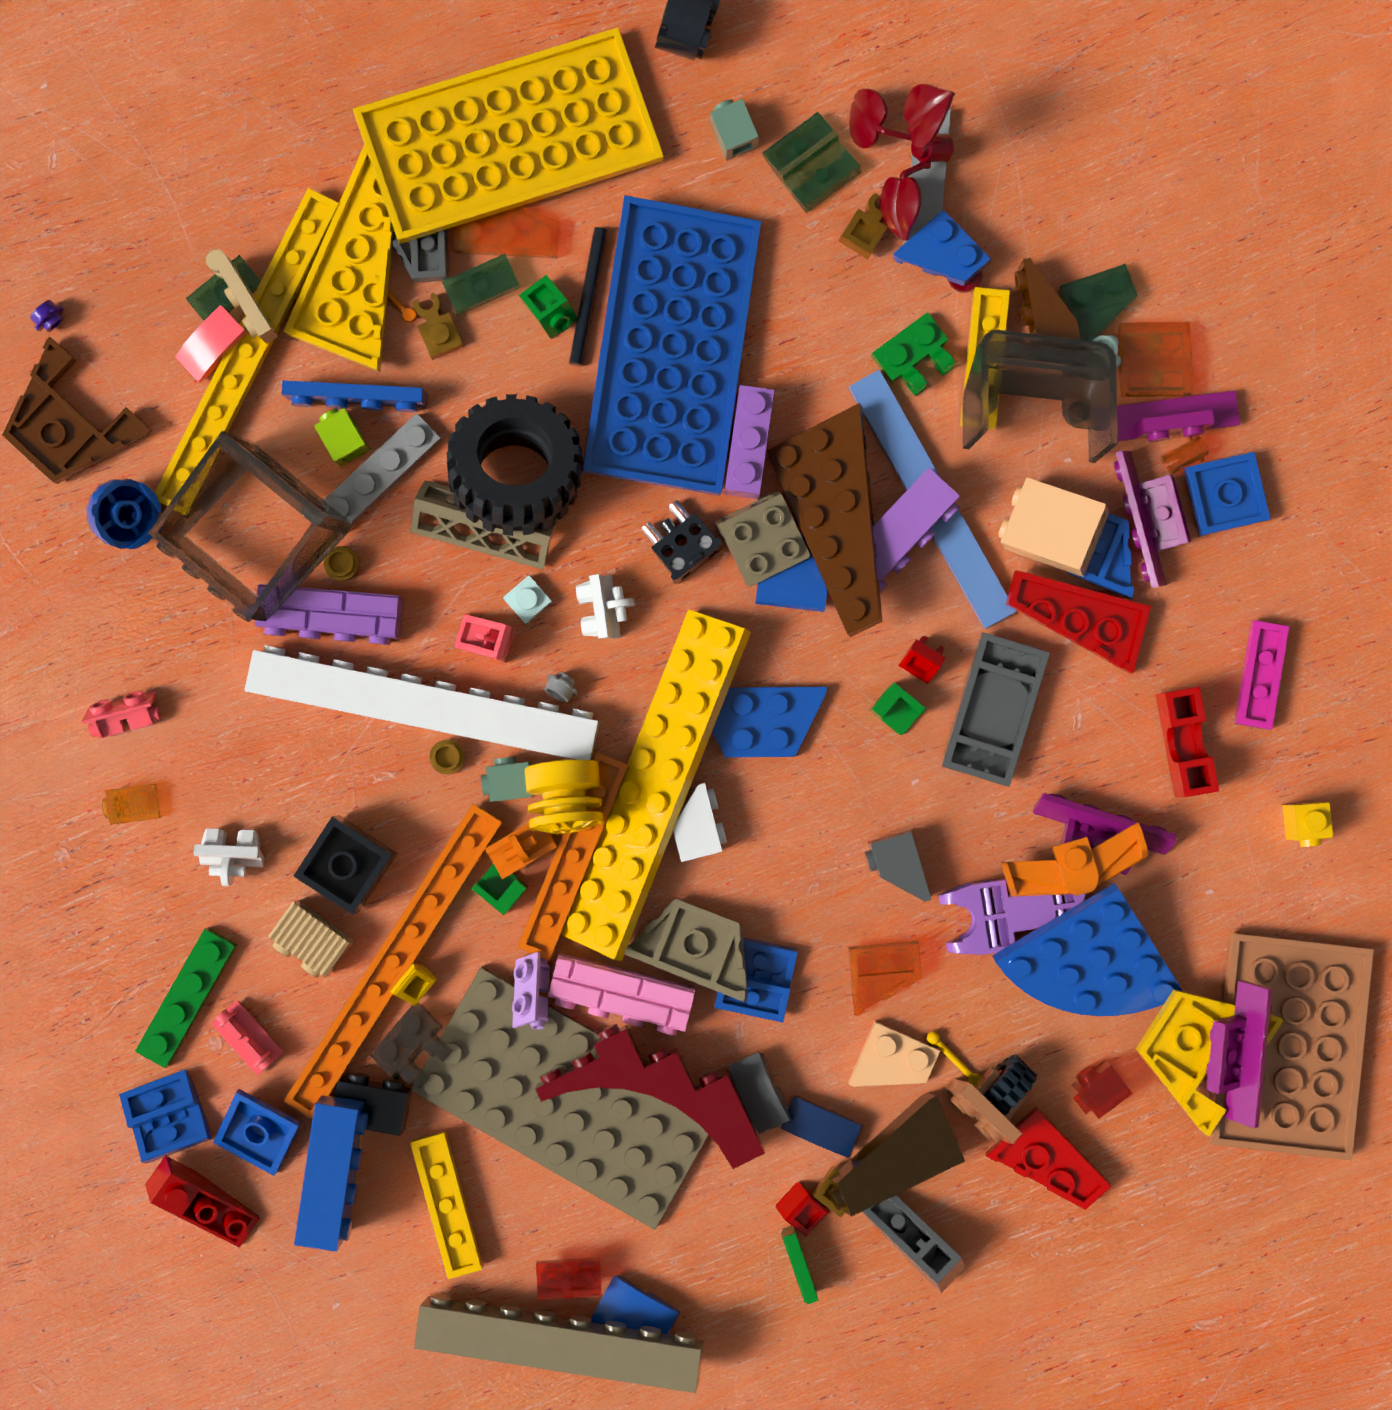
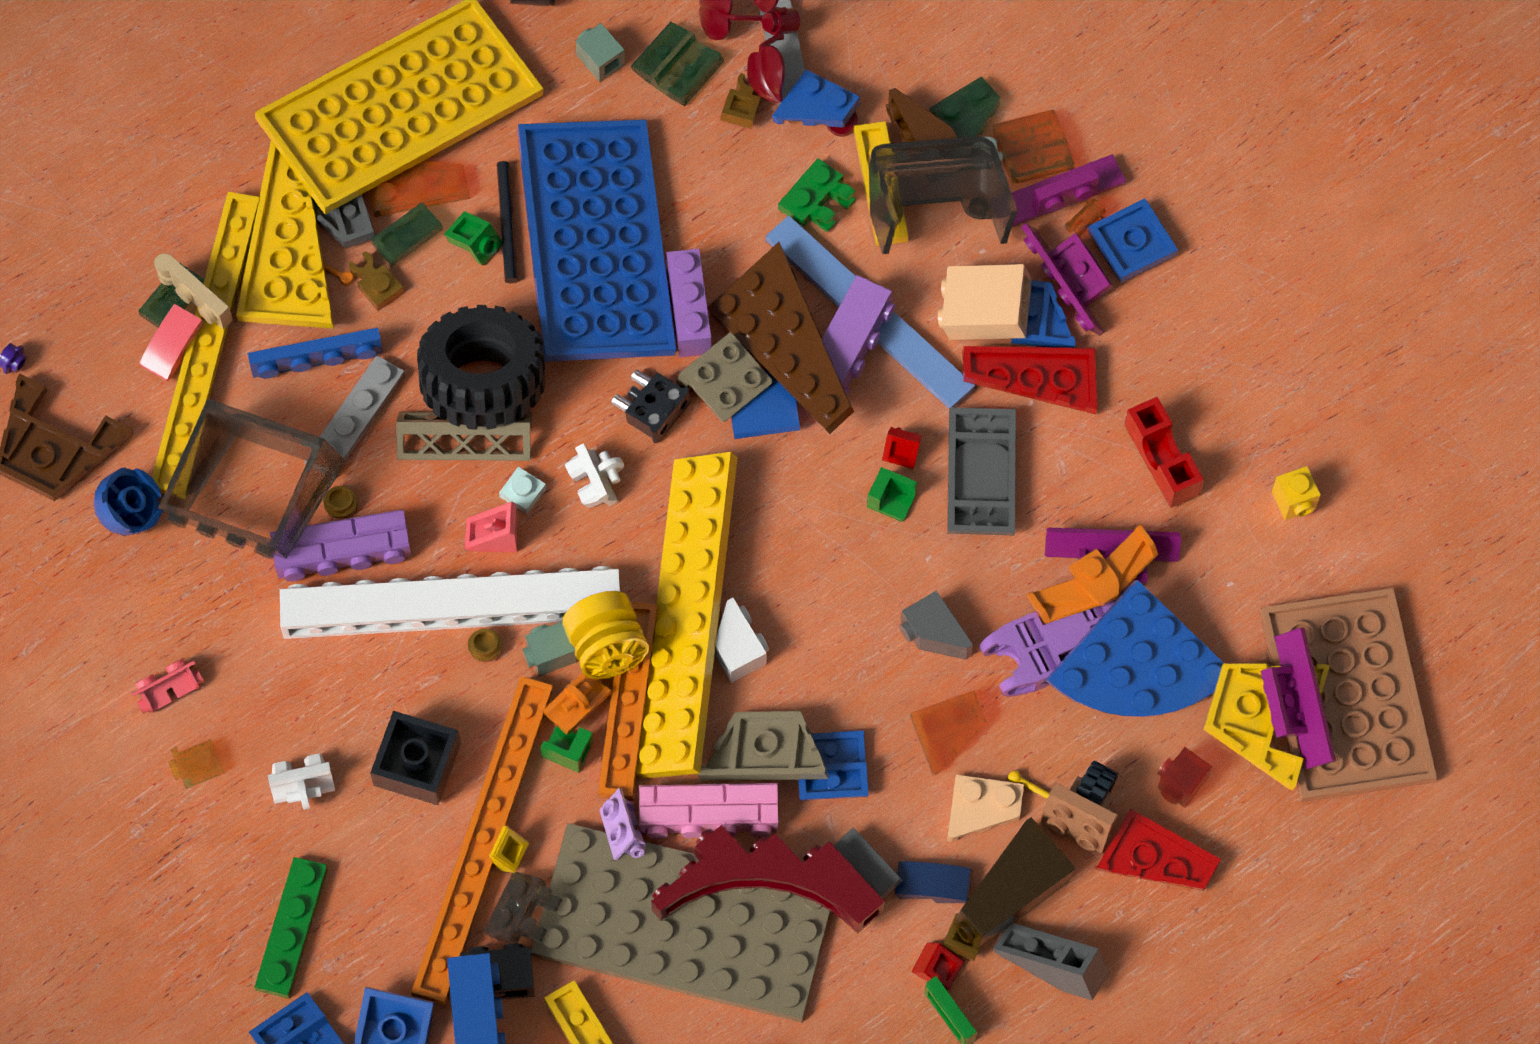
camera: 20 degrees left, 20 degrees down
coral hinge [211,1000,284,1076] -> none
tan brick [268,900,355,978] -> none
lime brick [314,408,370,467] -> none
light grey plate [544,672,578,703] -> none
blue wing [712,687,827,758] -> none
dark pink plate [1234,620,1289,730] -> none

